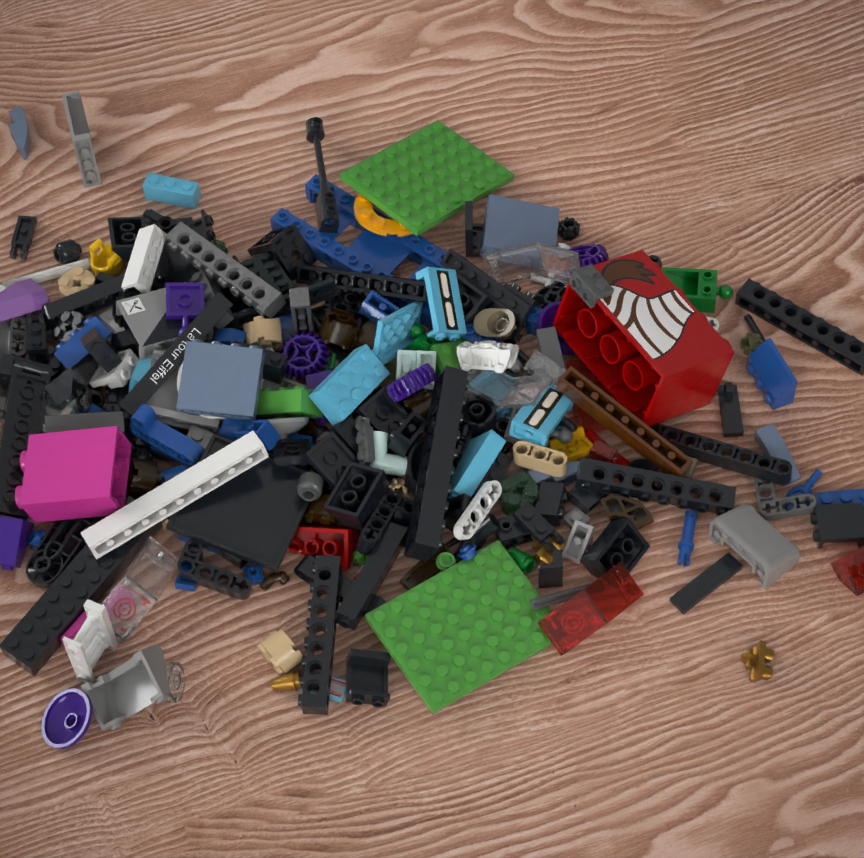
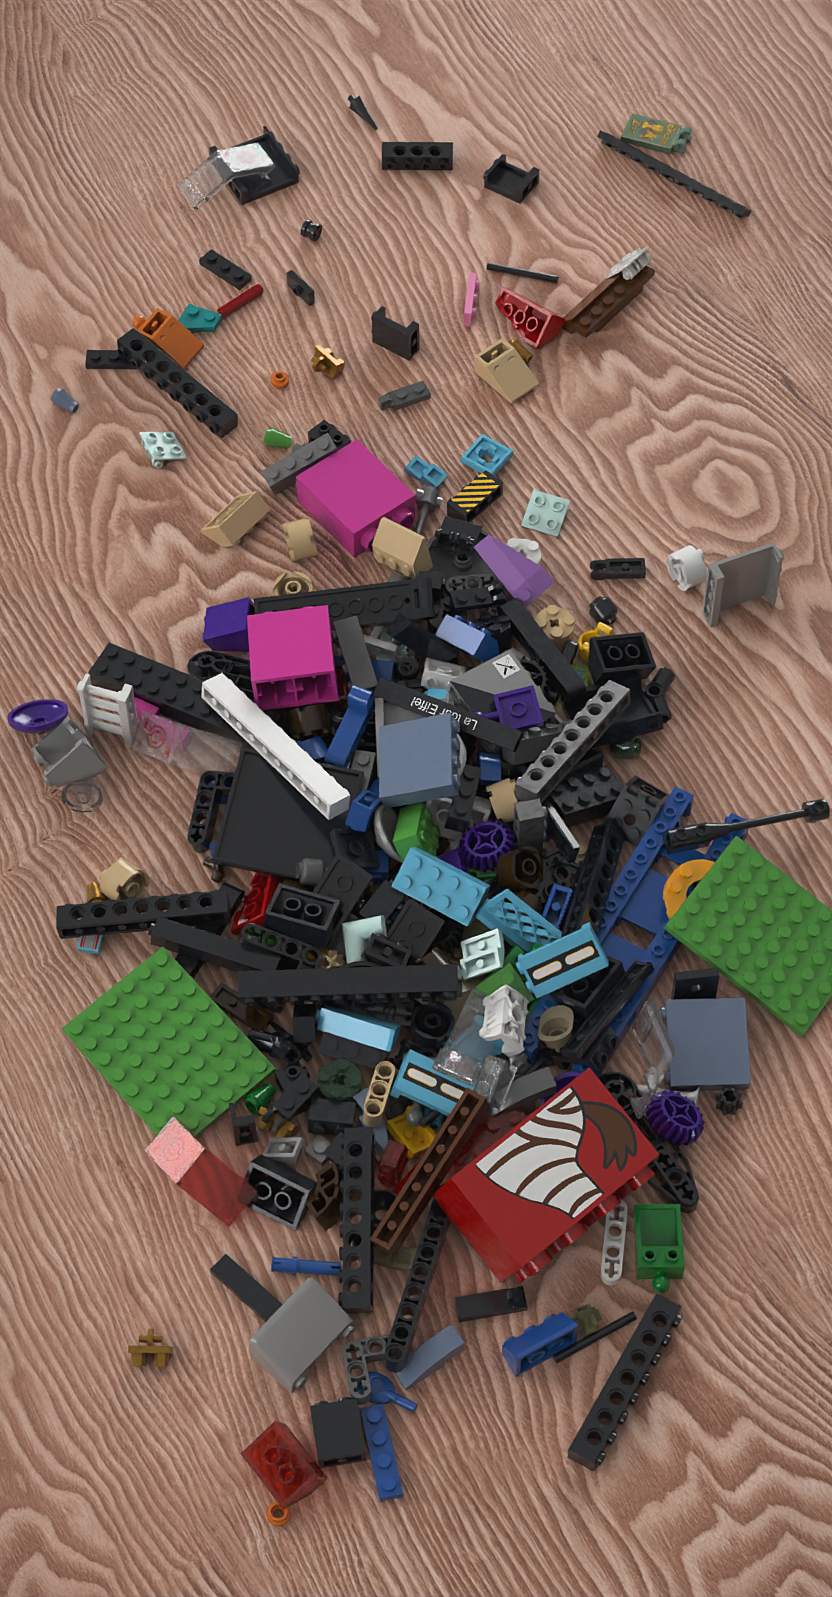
camera: 80 degrees right, 0 degrees up
white axle [2,258,91,288] -> none
sand blue slope [8,106,30,160] -> none
blue plate [28,529,45,550] -> none
black brick [80,327,122,373] -> none
white panel [121,224,167,294] -> none
medium azure brick [142,172,201,209] -> none
black panel [345,648,391,707] -> none
dark grey hinge [355,416,375,466] -> none
dark purple gear [386,363,437,402] -> none
bright green plate [436,552,456,571] -> none
white beam [453,480,502,540] -> none
blue plate [457,543,477,561] -> none
dark grey axle [530,581,604,610] -> none
dark grey bracket [569,264,614,308] -> none
none -> white brick [666,545,708,591]

